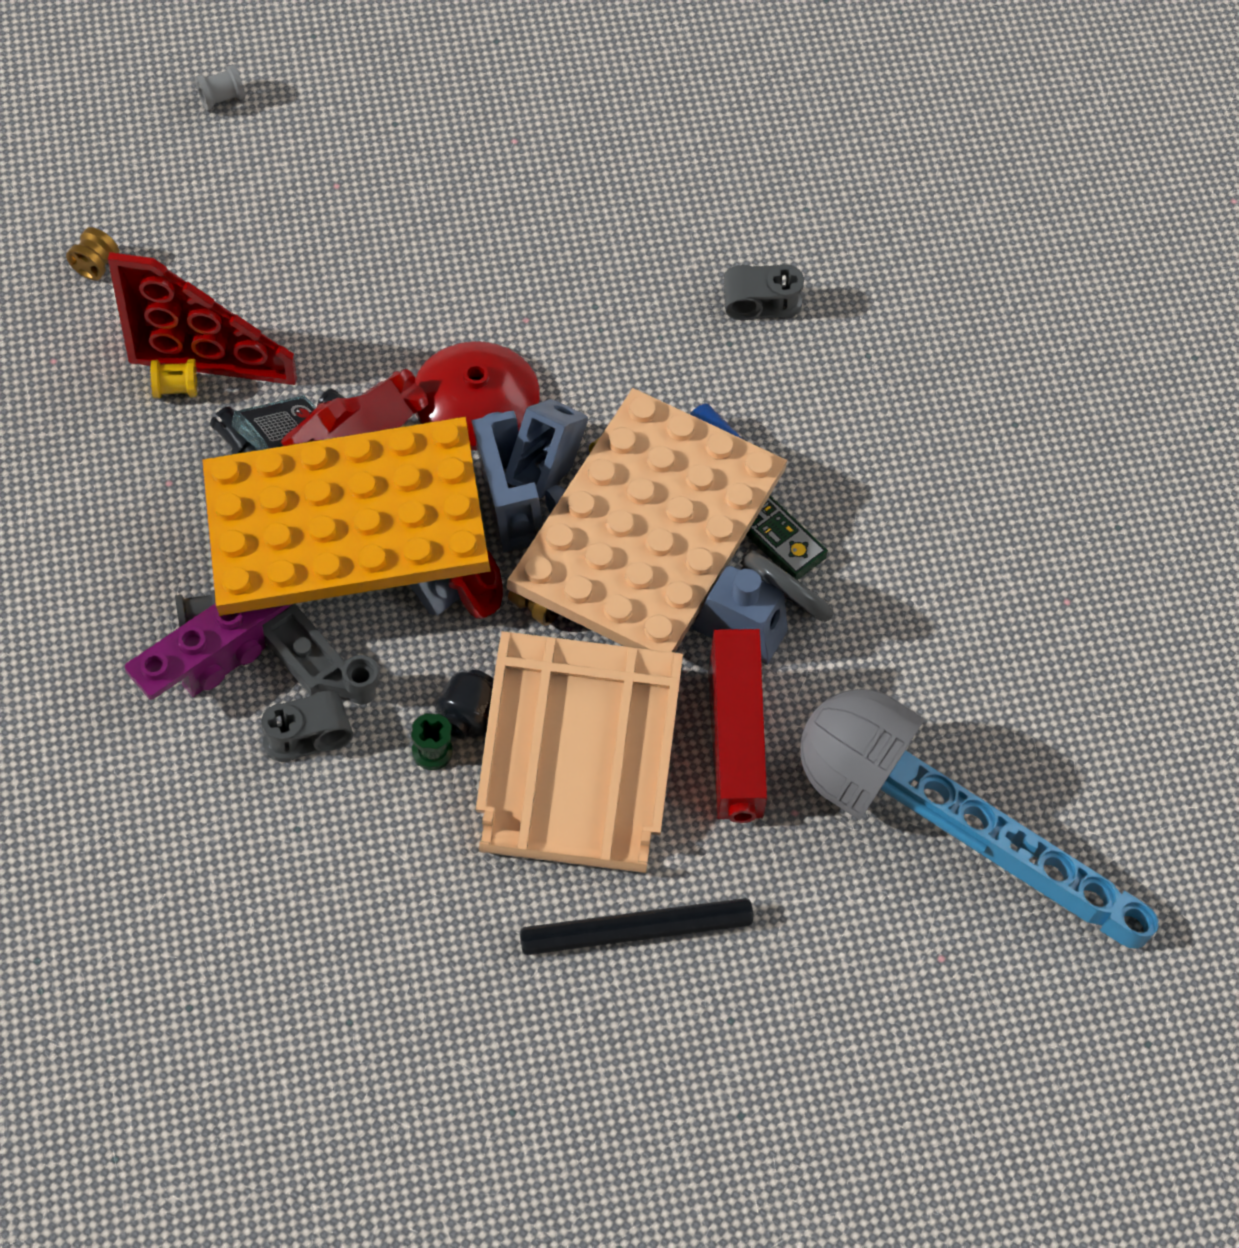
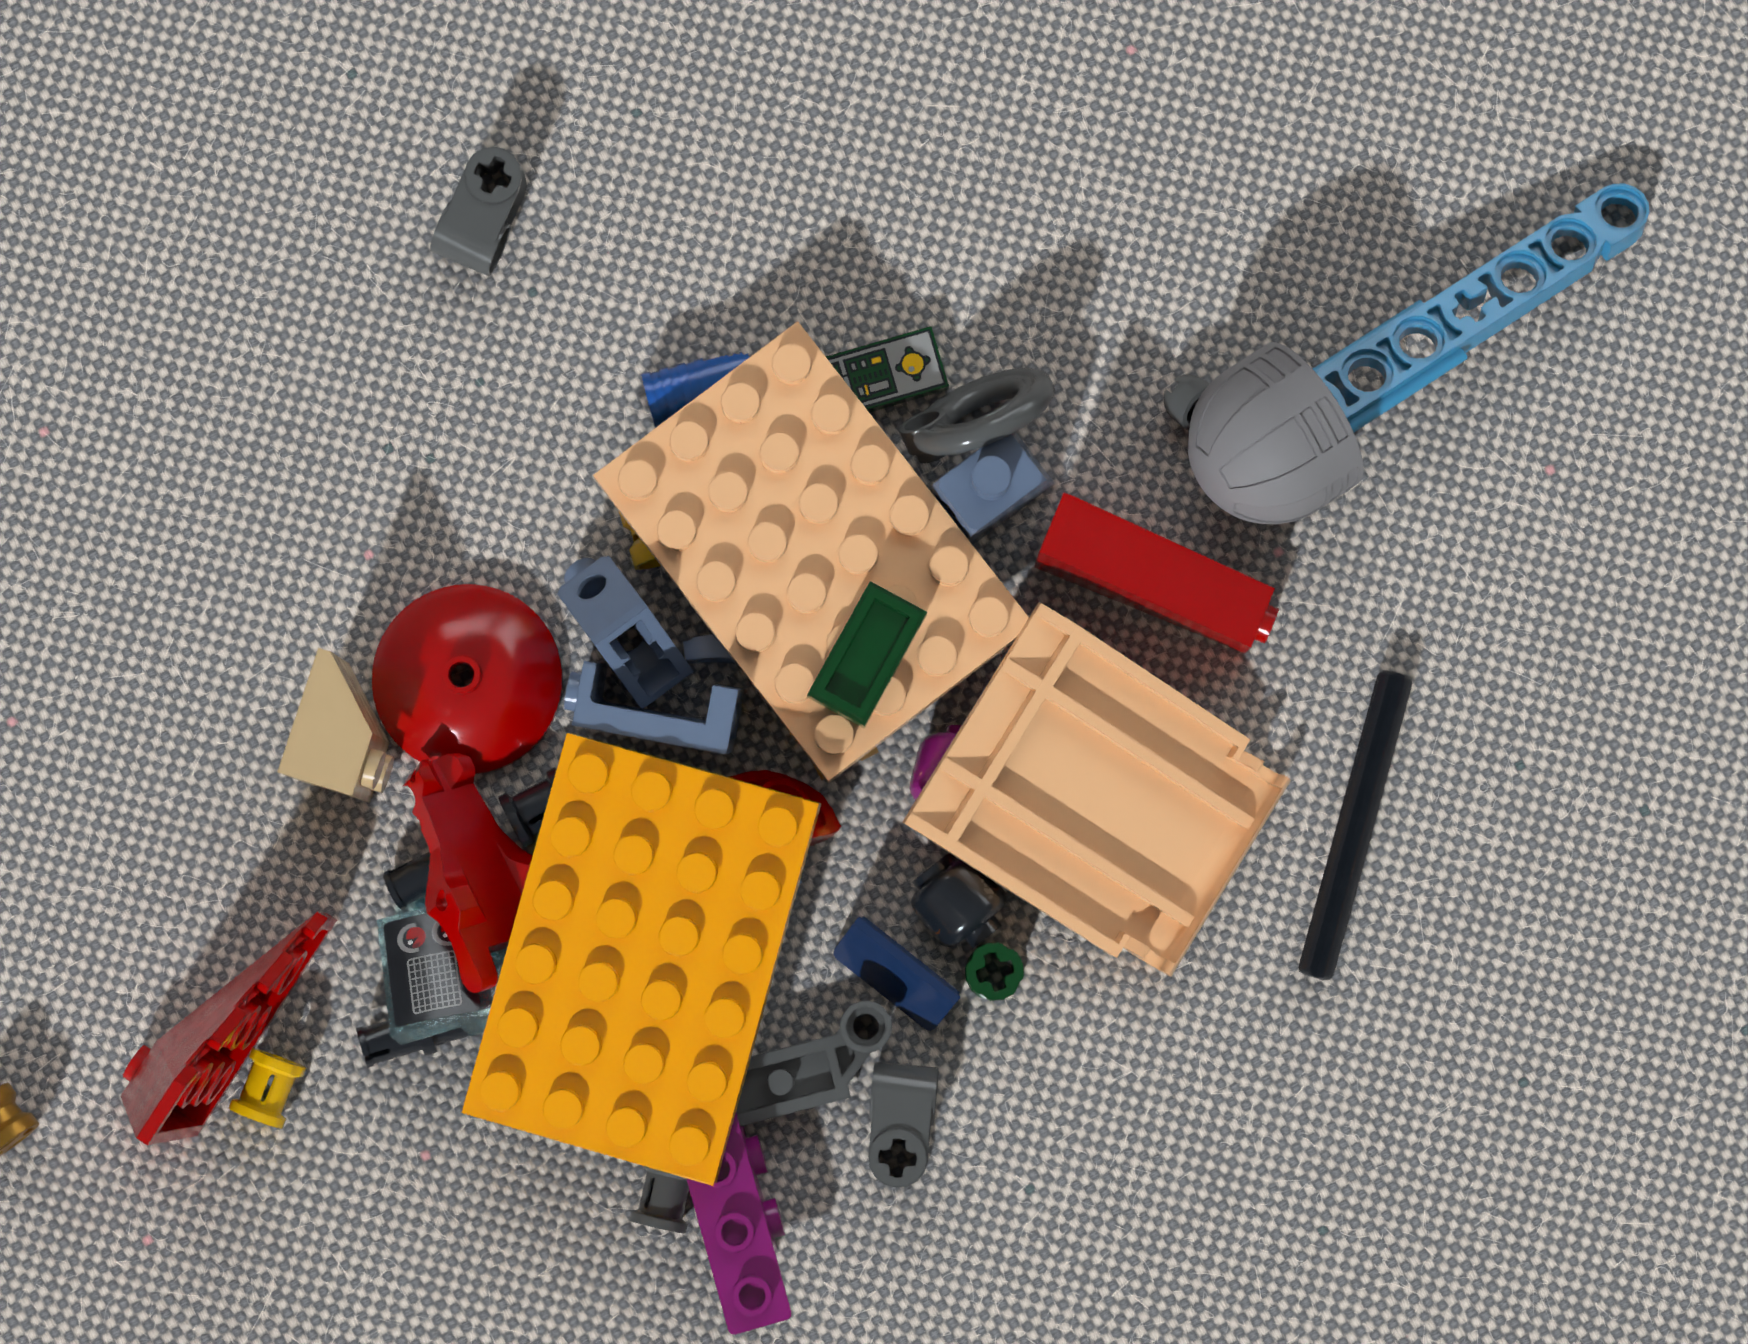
camera: 60 degrees left, 25 degrees up
none -> tan slope [277,648,394,803]
none -> dark green tile [807,581,927,728]
none -> dark blue slope [833,916,960,1031]

